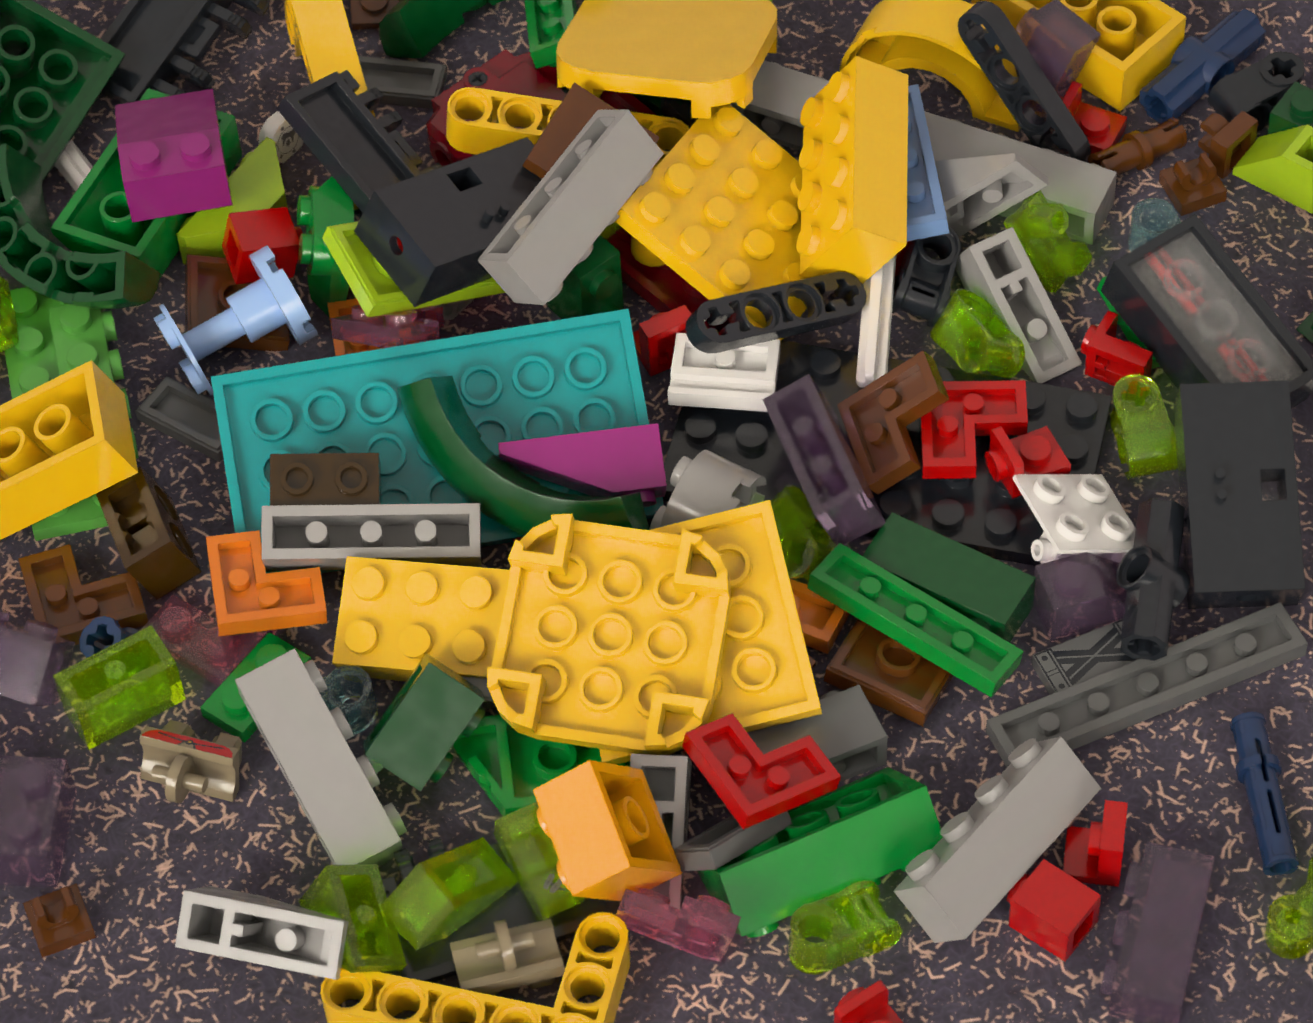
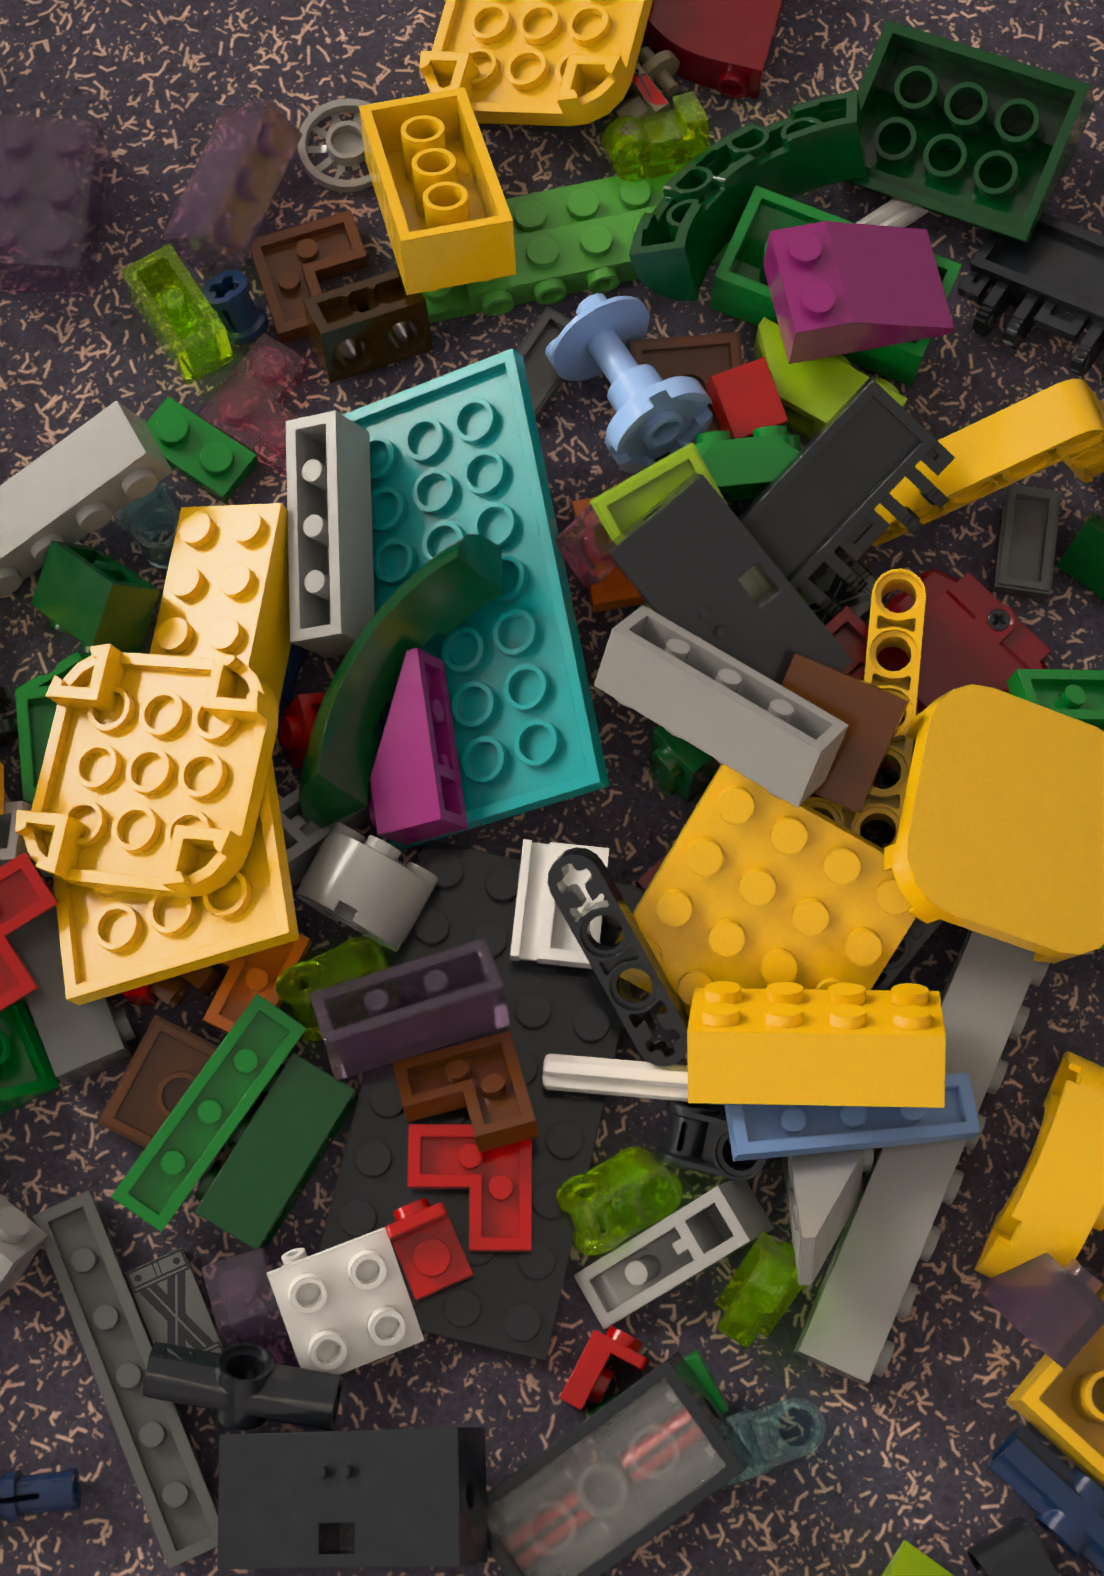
camera: 85 degrees right, 20 degrees up
dark tan hips [140,720,242,804] -> none
orange plate [206,530,327,637] -> none
white tile [259,111,304,163] -> none
dark brown brick [270,453,381,506] -> none
red bracket [633,305,691,376] -> none
black beam [957,1,1091,162] -> none
red bracket [1060,81,1127,154] -> none
reddish brown pin [1088,117,1187,176] -> none
clear neon green piece [1110,374,1178,479] -> none
reddish brown tile [1159,152,1227,216] -> none
reddish brown tile [1198,111,1258,179] -> none

